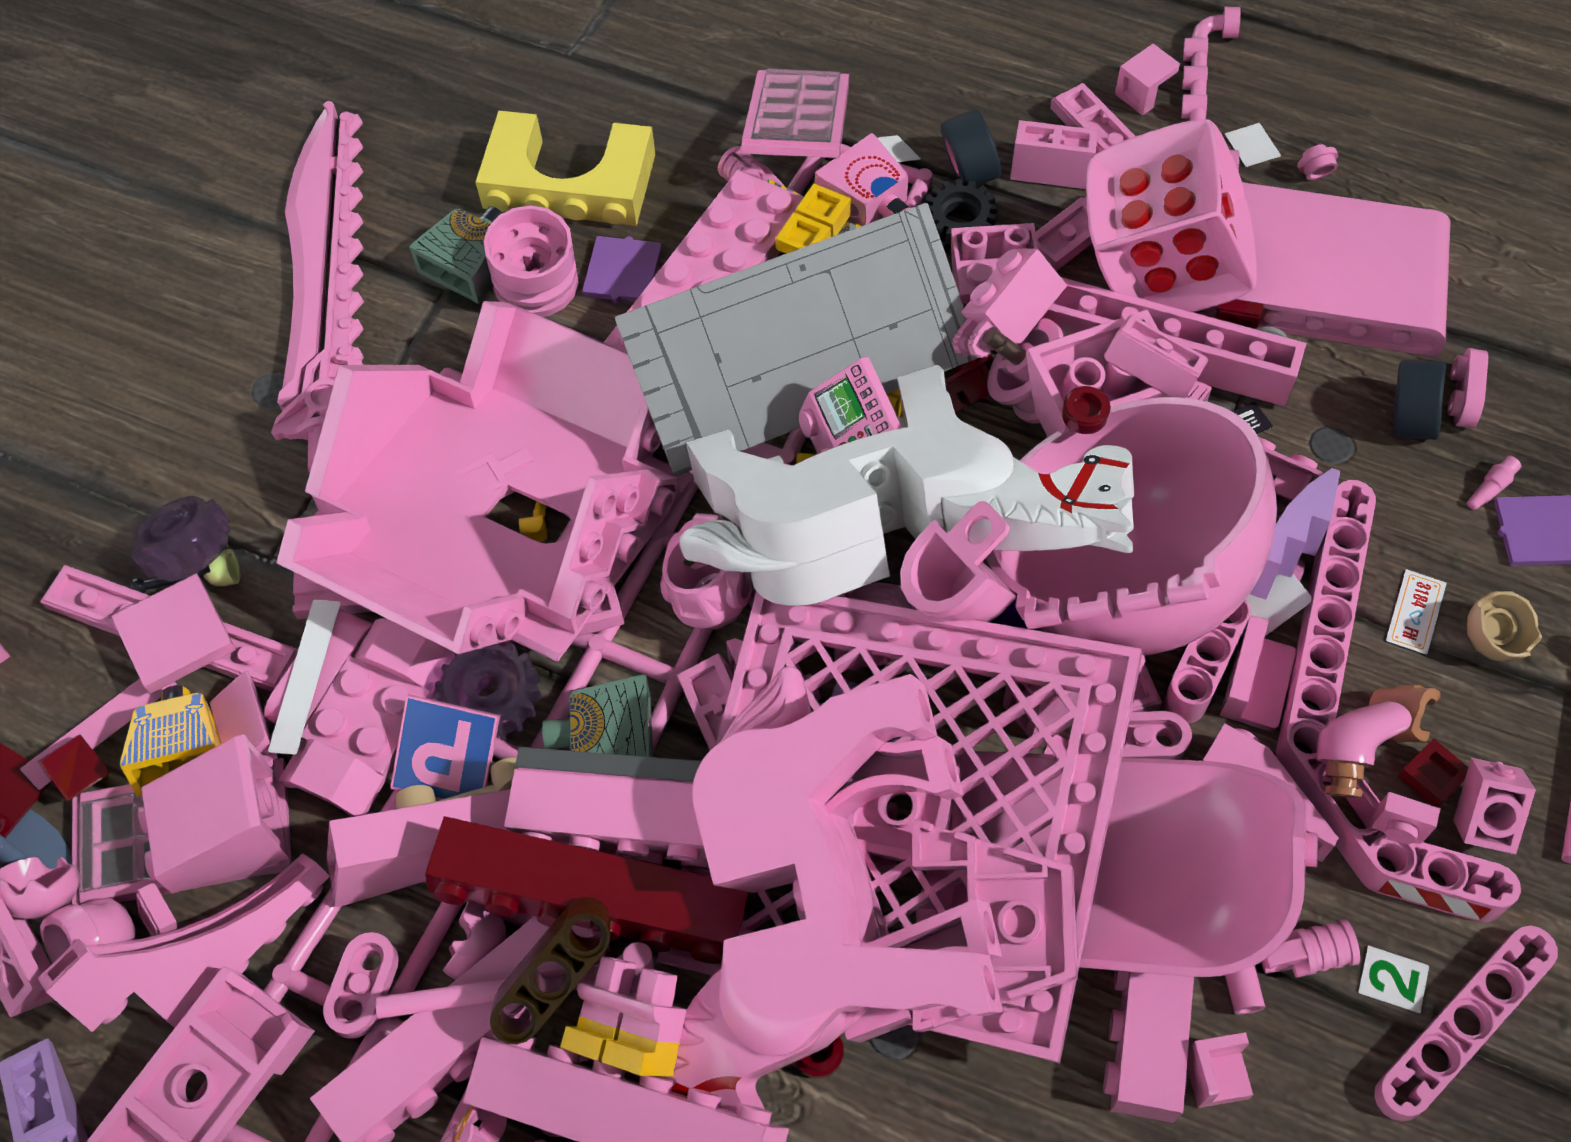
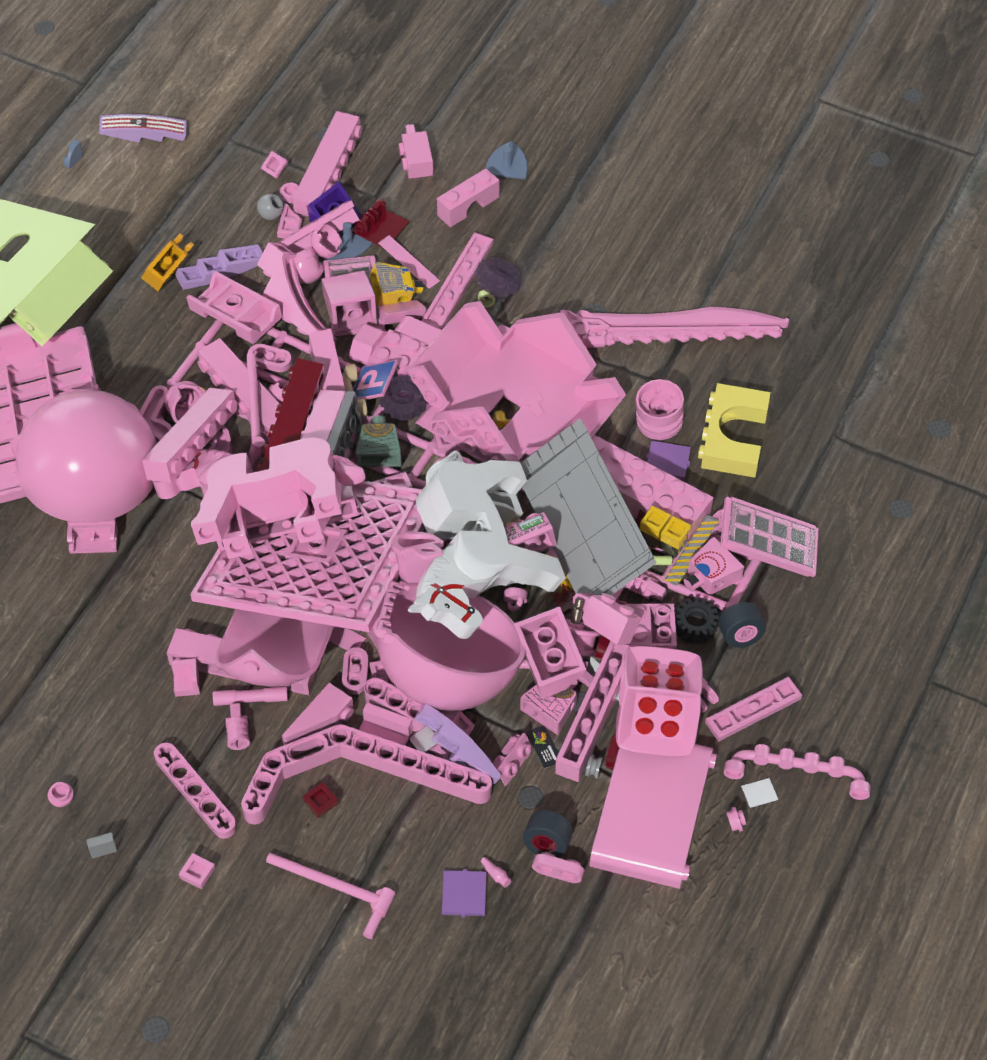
camera: 90 degrees right, 5 degrees down
dark red slope [37,734,110,801] -> none
bright pink tile [111,573,236,694] -> none
bright pink tile [136,882,177,936] -> none
white sticker [268,599,341,755] -> none
sand green torso [409,206,503,304] -> none
dark brown beam [490,897,610,1045] -> none
bright pink hips [560,956,686,1077] -> none
white sticker [878,135,921,162] -> none
bright pink wing [912,820,1078,1032] -> none
bright pink hinge [1010,120,1098,189] -> none
dark red tile [1062,386,1111,434] -> none
bright pink slope [1104,315,1209,398] -> none
bright pink panel [1115,44,1180,116] -> none
piece [1317,685,1441,798] -> none
white sticker [1358,946,1429,1014] -> none
bright pink plate [1370,792,1440,844] -> none
white sticker [1386,569,1446,655] -> none
bright pink head [1453,758,1536,854] -> none
tan hair [1467,591,1542,662] -> none

